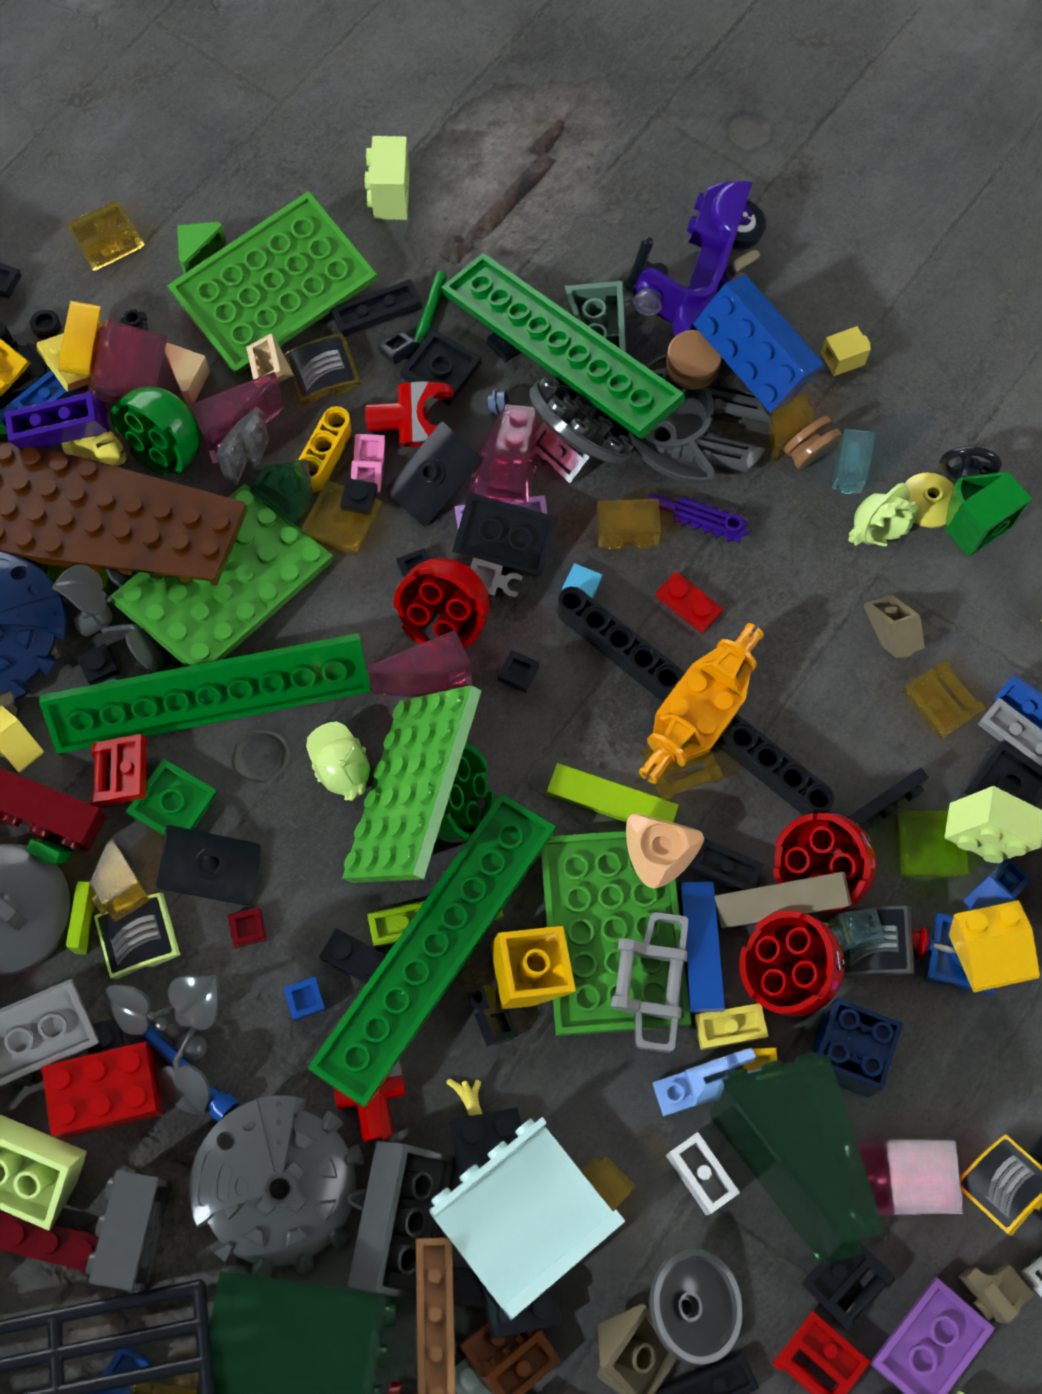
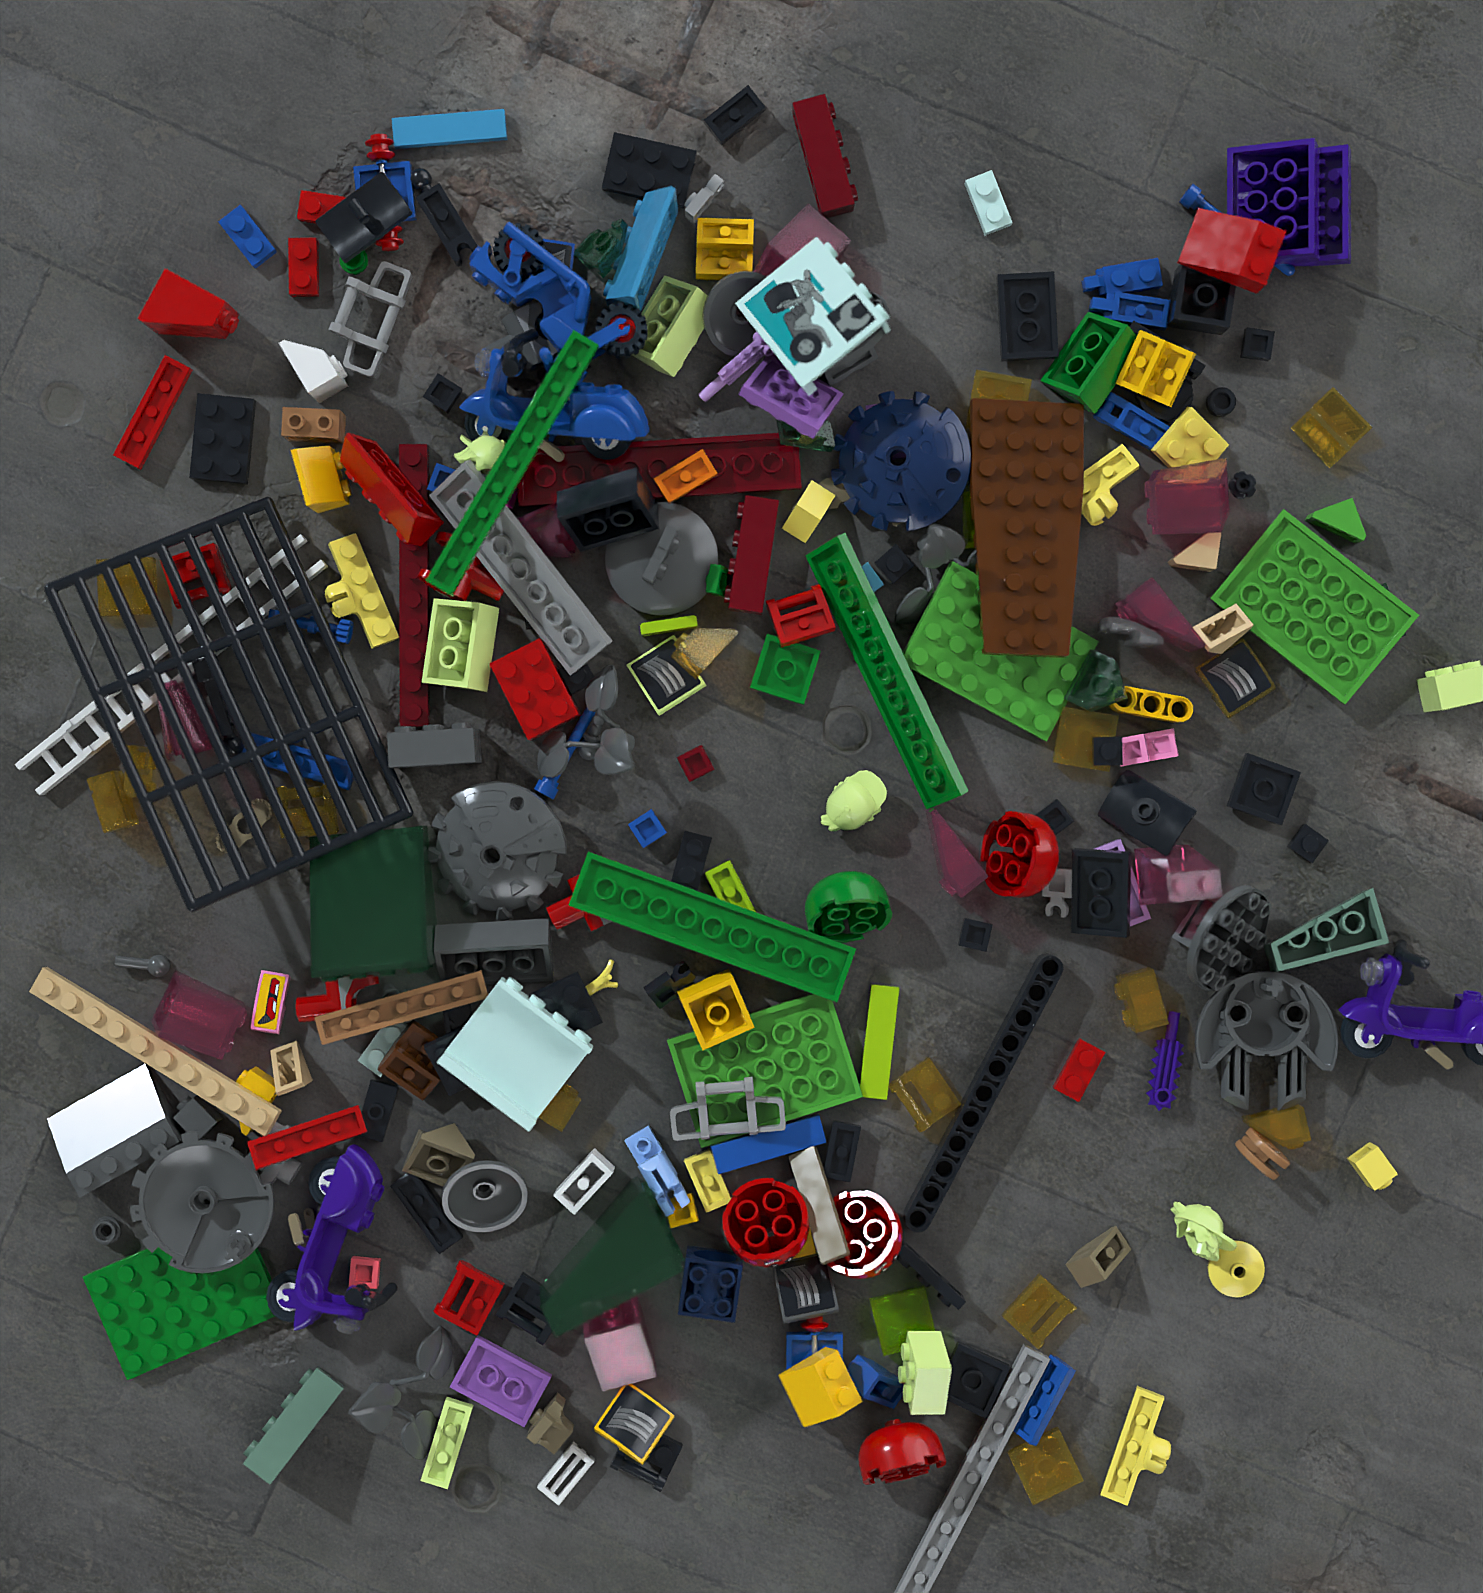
camera: 80 degrees right, 20 degrees up
dark purple brick [4,392,109,449] -> none
yellow beam [58,301,101,377] -> none
green cylinder [110,386,201,476] -> none
black shield [156,825,261,906] -> none
black plate [331,279,422,337] -> none
bright green plate [342,685,482,883] -> none
red connector [365,381,455,448] -> none
black tile [377,330,418,365] -> none
green bar [413,271,447,348] -> none
green plate [441,253,685,439] -> none
sand blue plate [488,389,510,418] -> none
medium azure tile [562,563,602,598] -> none
light nougat hat [626,814,704,889] -> none
light orange plate [639,623,764,784] -> none
medium nougat head [666,330,723,389] -> none
blue brick [693,274,825,413] -> none
clear light blue bracket [827,907,885,953] -> none
clear light blue slope [831,429,876,494] -> none
green piece [939,446,1032,558] -> none

